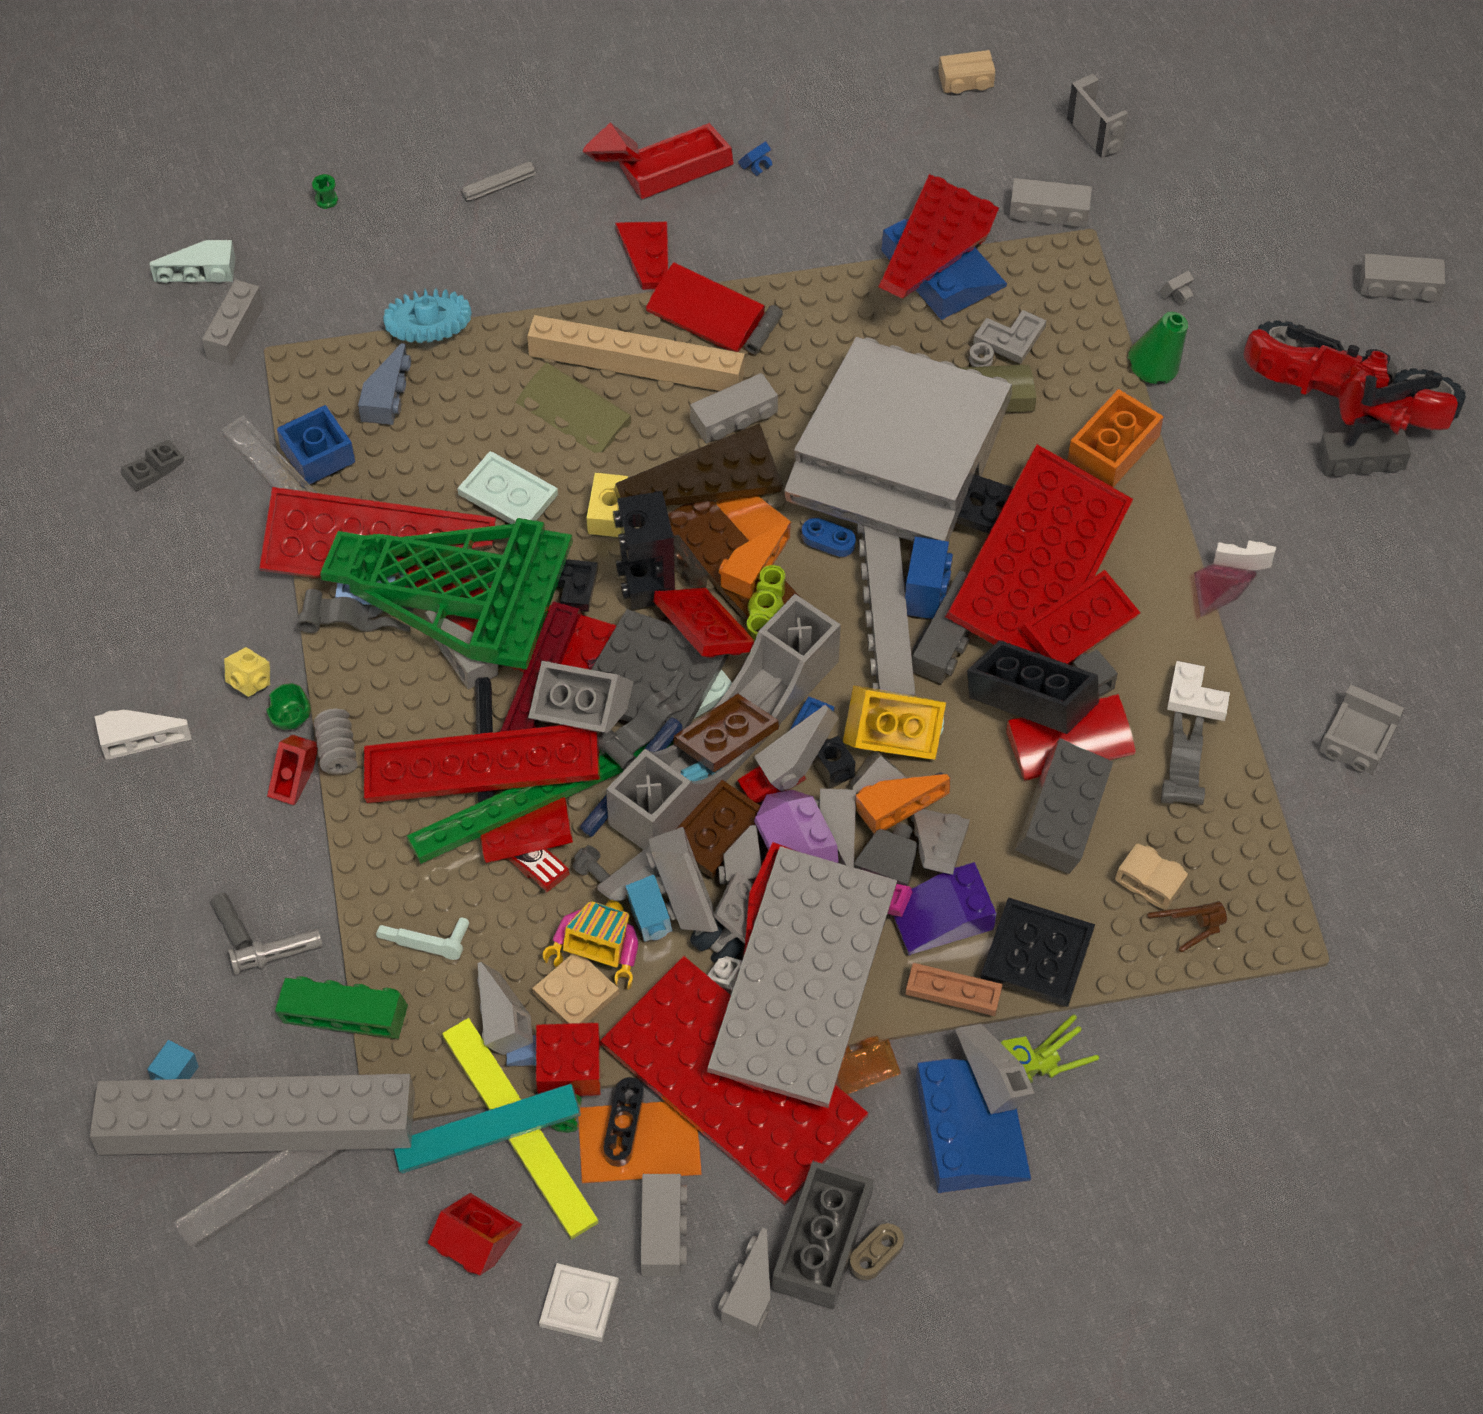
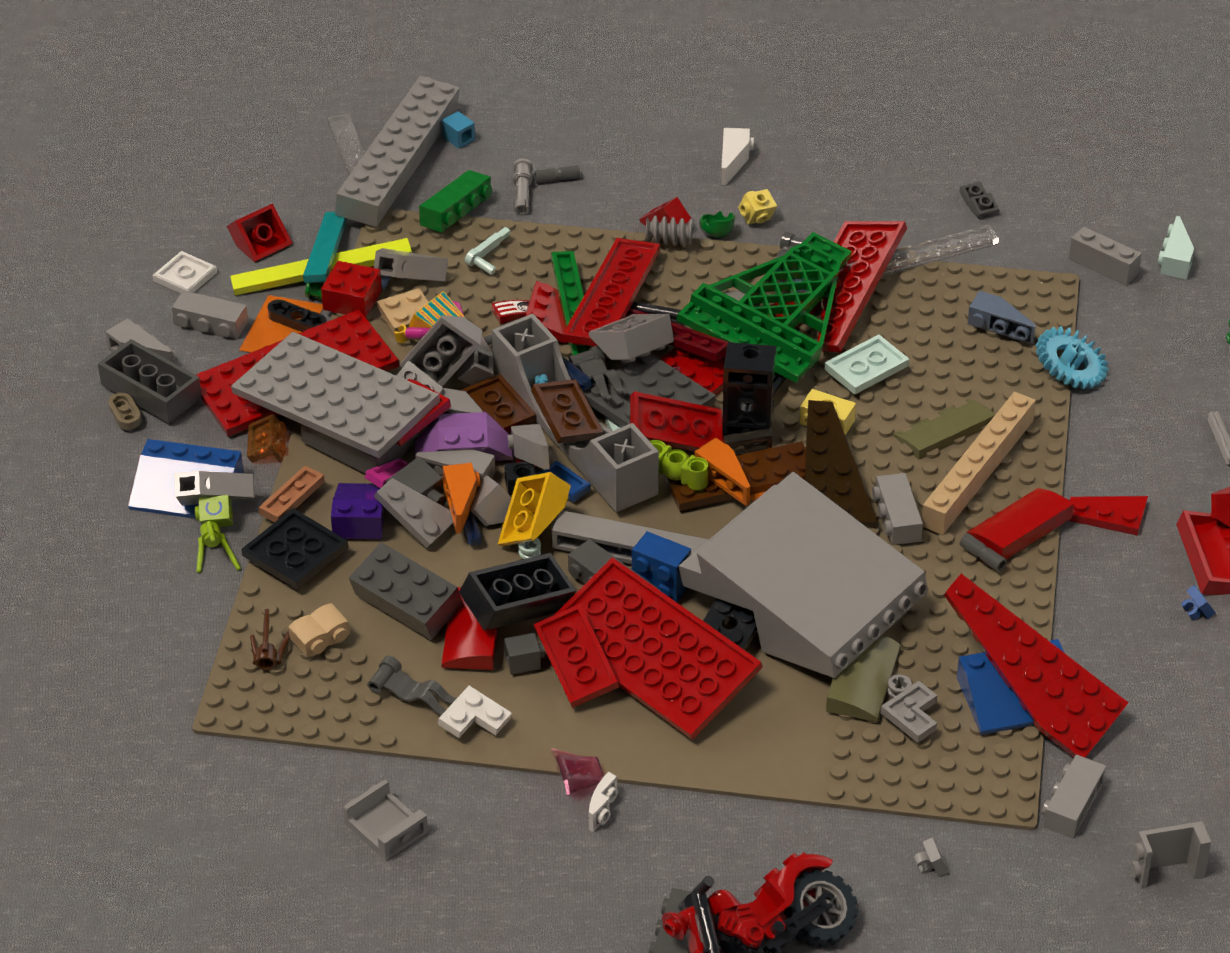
camera: 110 degrees right, 15 degrees down
blue brick [277,405,355,486] -> none
orange brick [1067,389,1164,487] -> none
green cone [1127,312,1188,384] -> none

